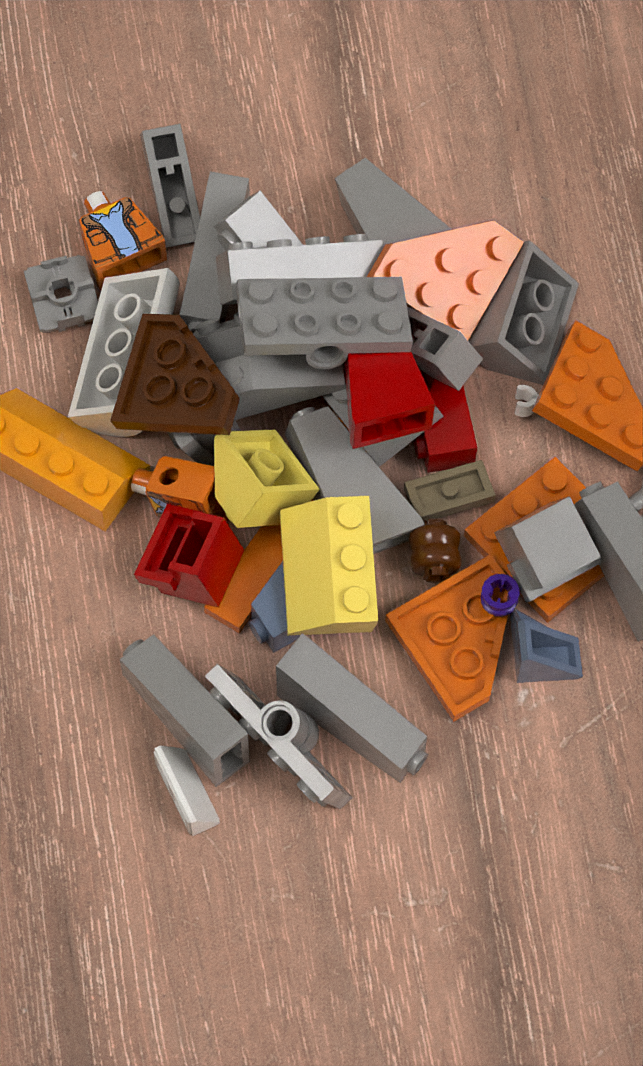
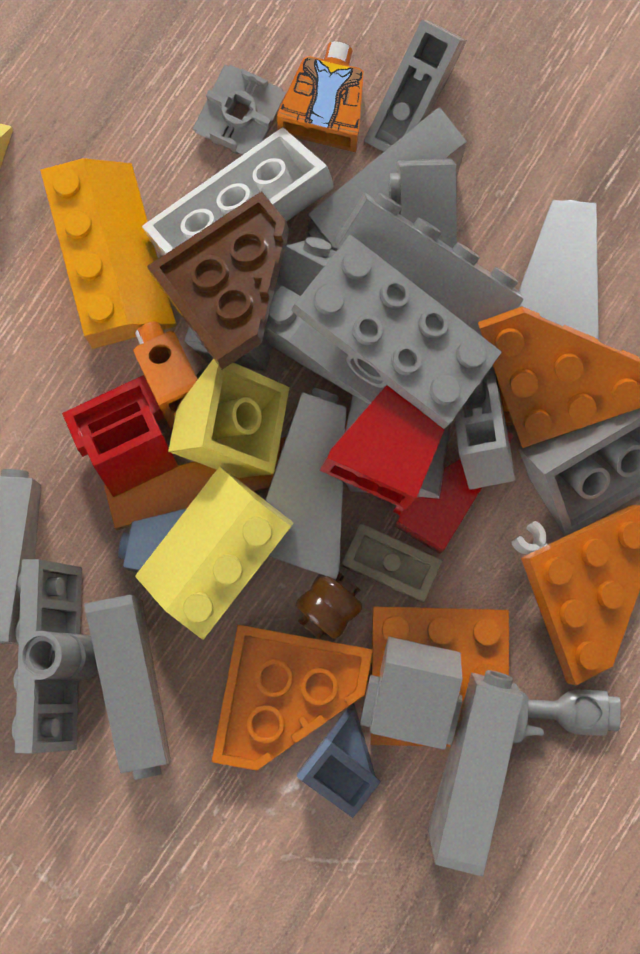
camera: 40 degrees right, 15 degrees up
dark purple bush [481,574,520,617] -> none

